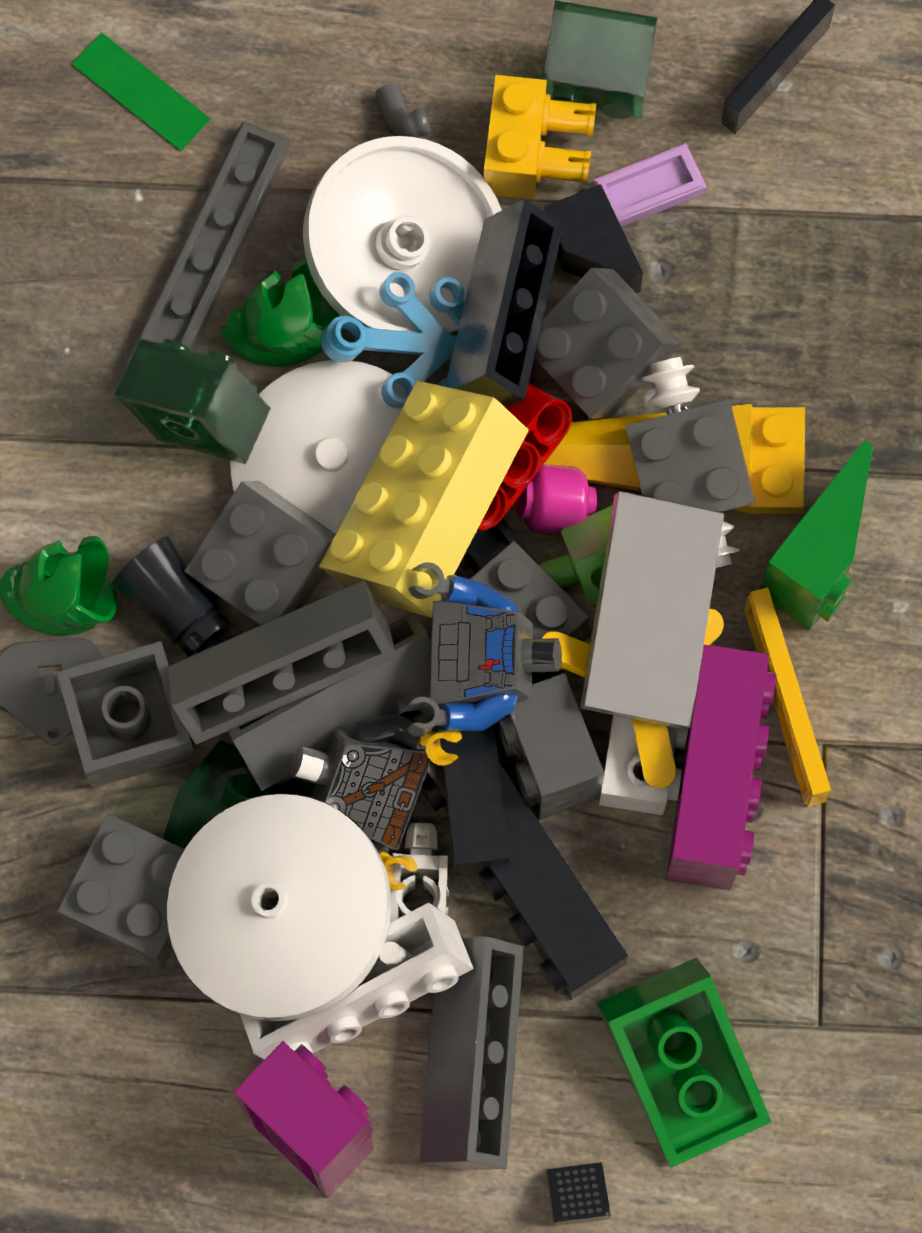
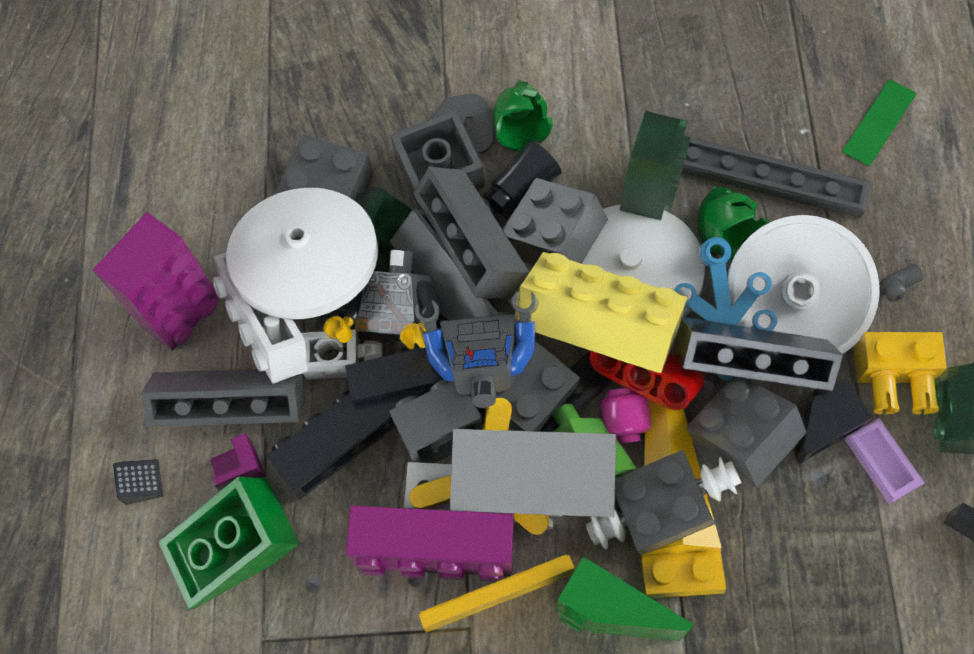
camera: 90 degrees right, 5 degrees down
none -> magenta panel [210,433,266,491]

